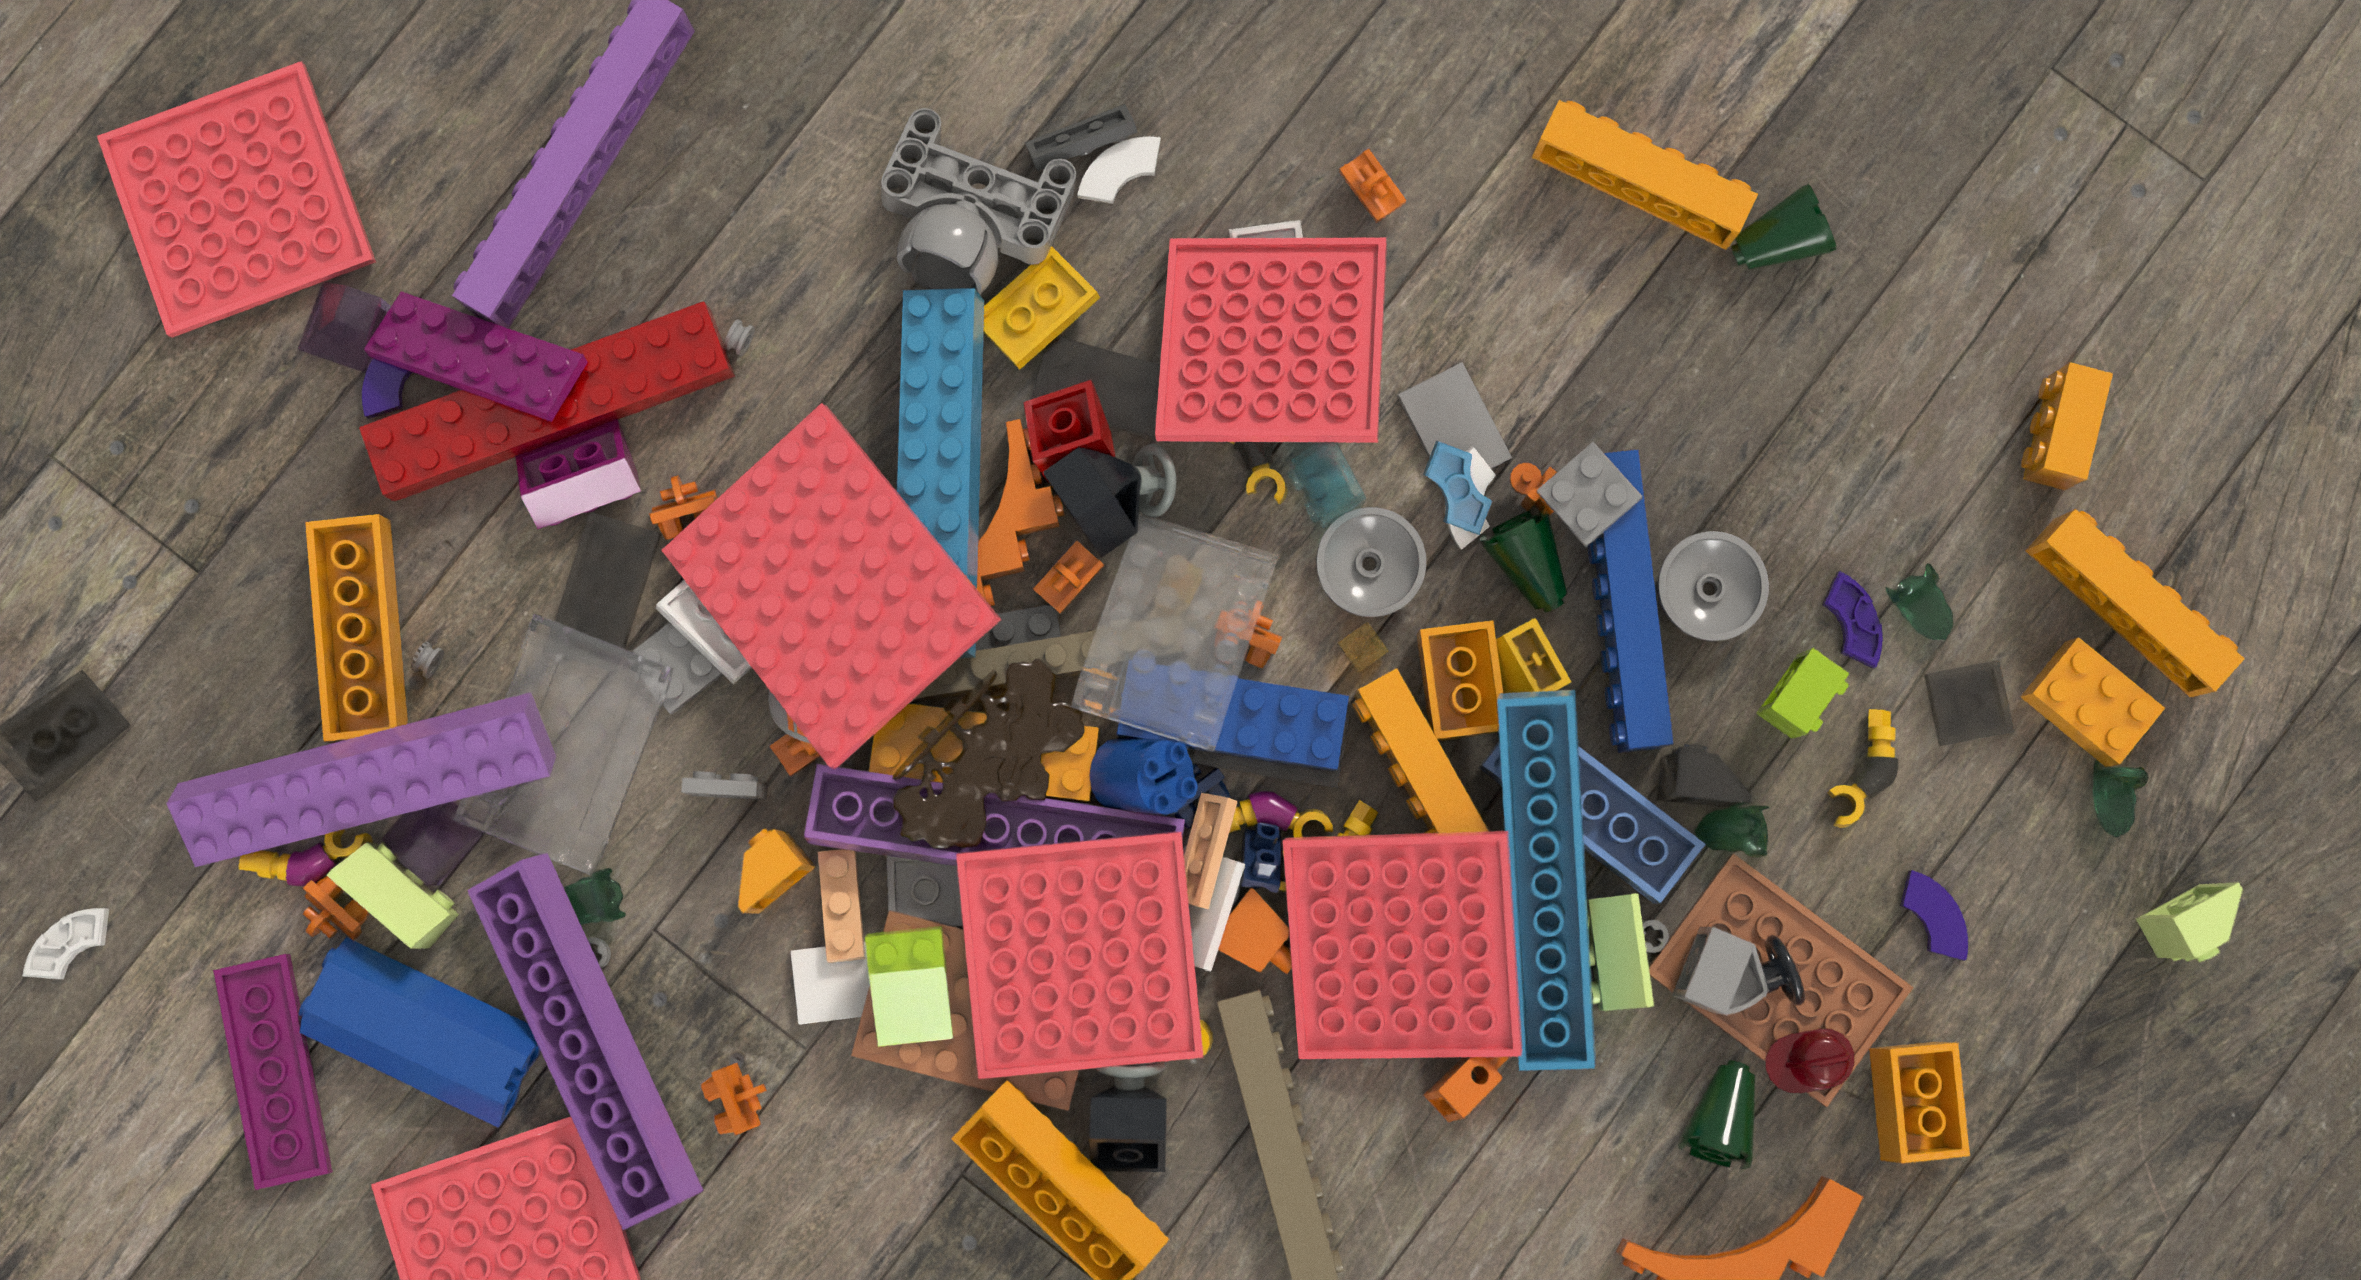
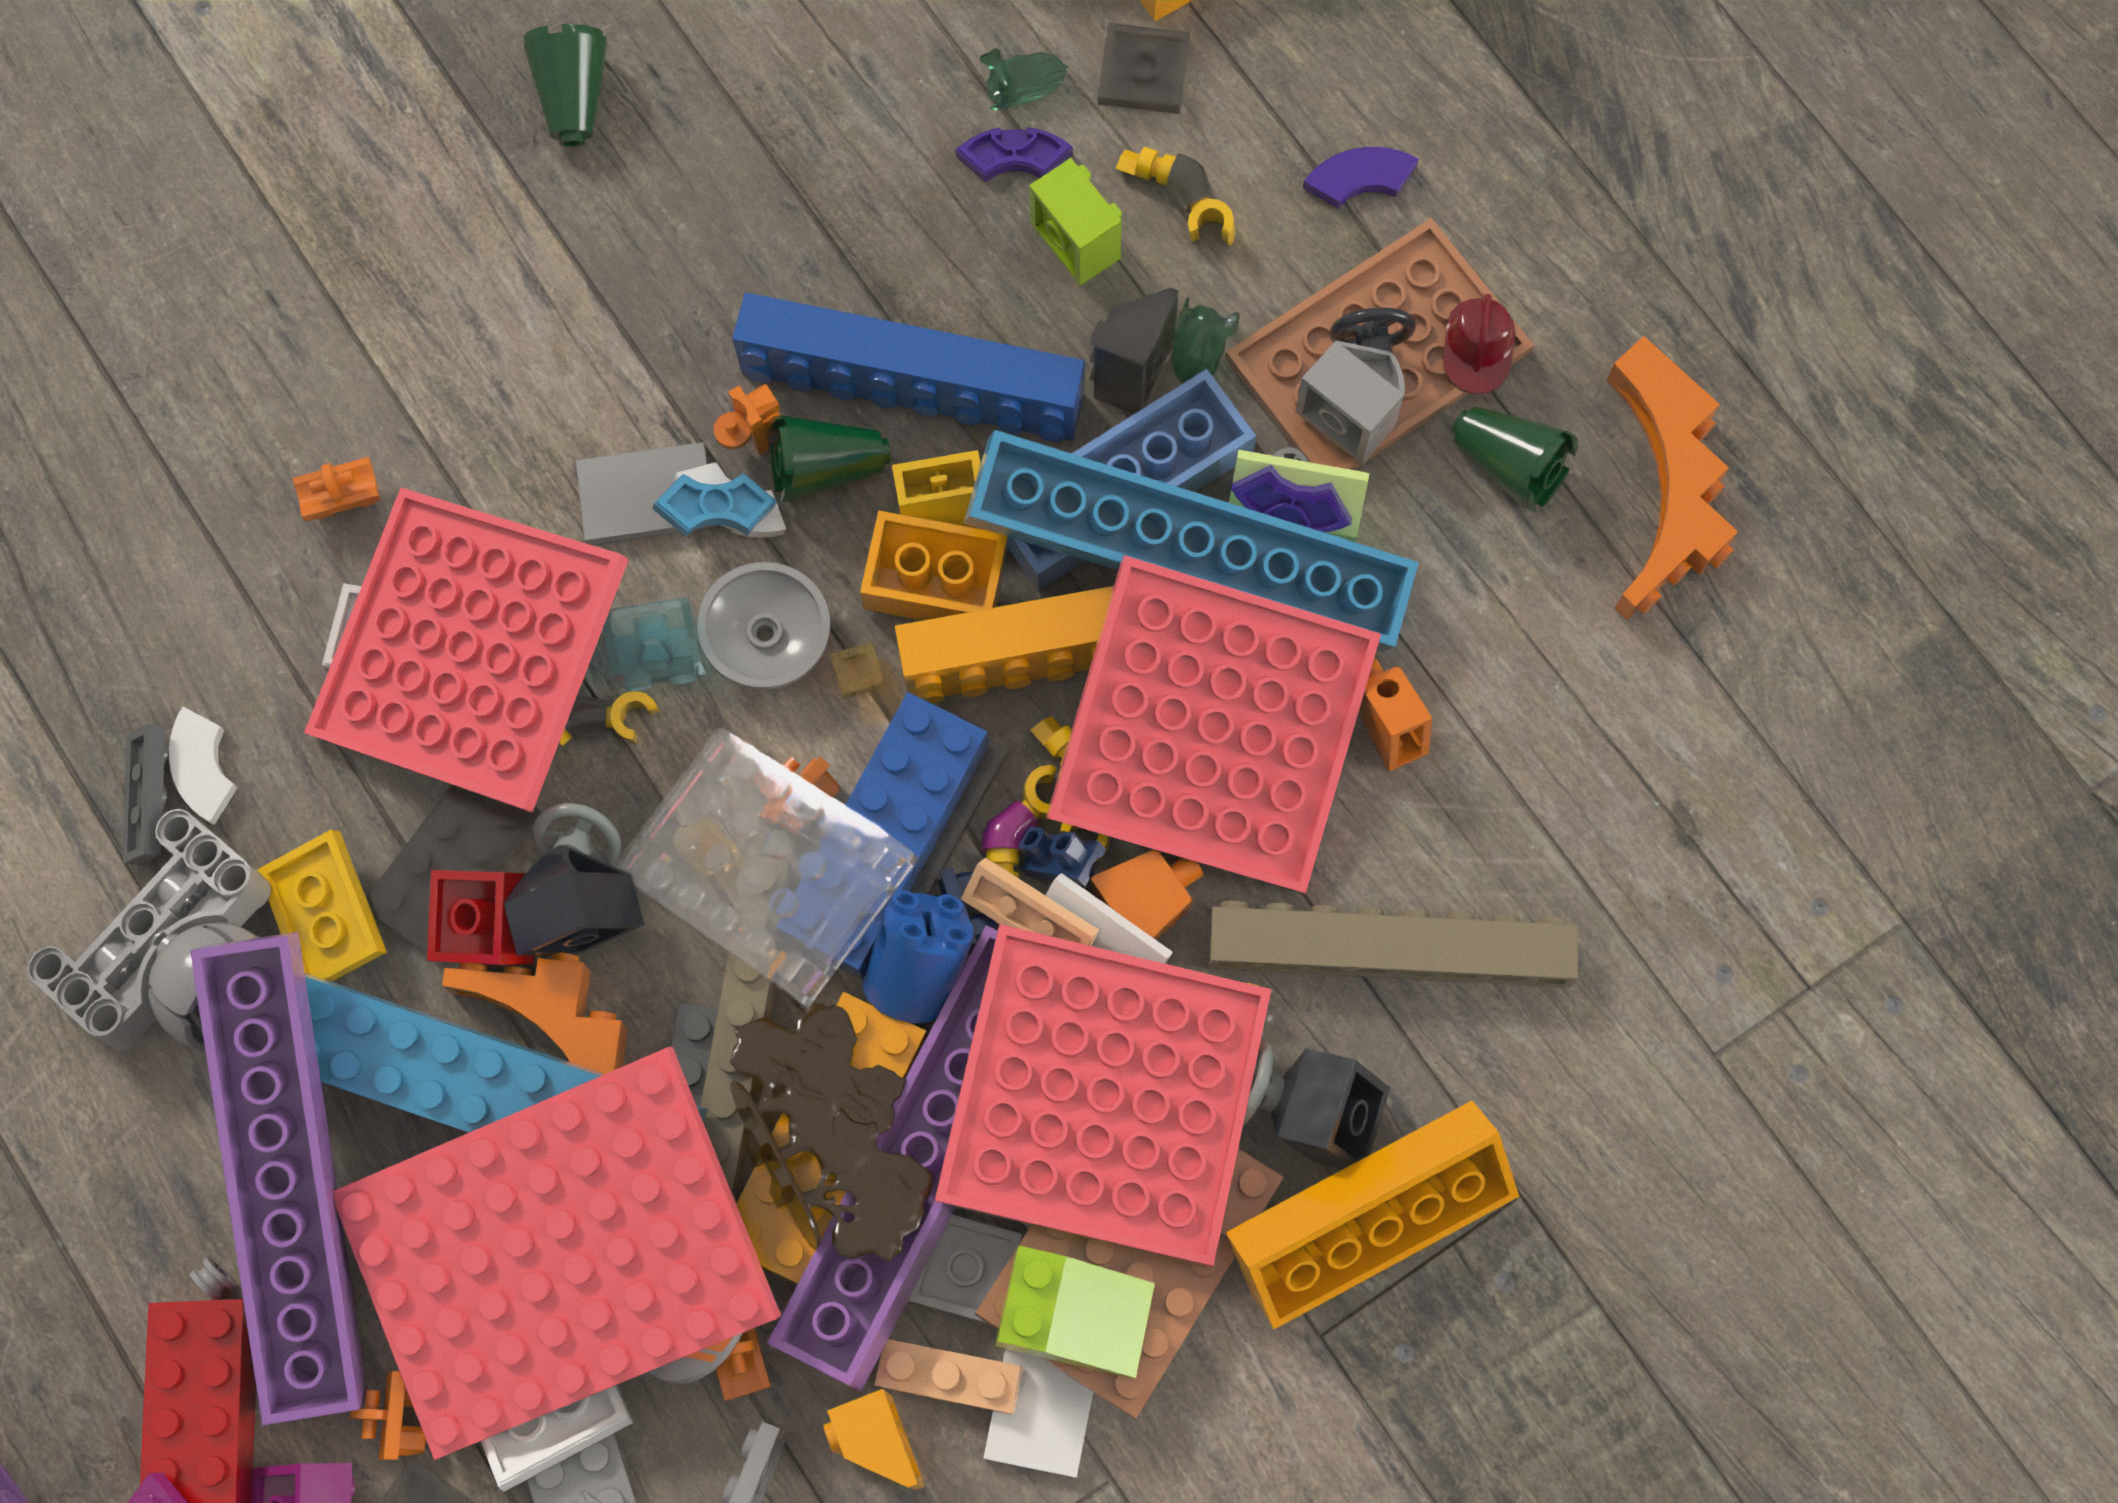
camera: 70 degrees left, 10 degrees down
orange hips [1033,541,1104,614] -> none
light orange brick [1532,100,1758,250] -> none
light grey plate [1537,442,1643,547] -> none
light grey dish [1658,531,1769,641] -> none
light orange brick [1869,1042,1970,1163] -> none
none -> medium lavender brick [190,932,368,1425]
none -> dark purple tile [1231,465,1352,532]

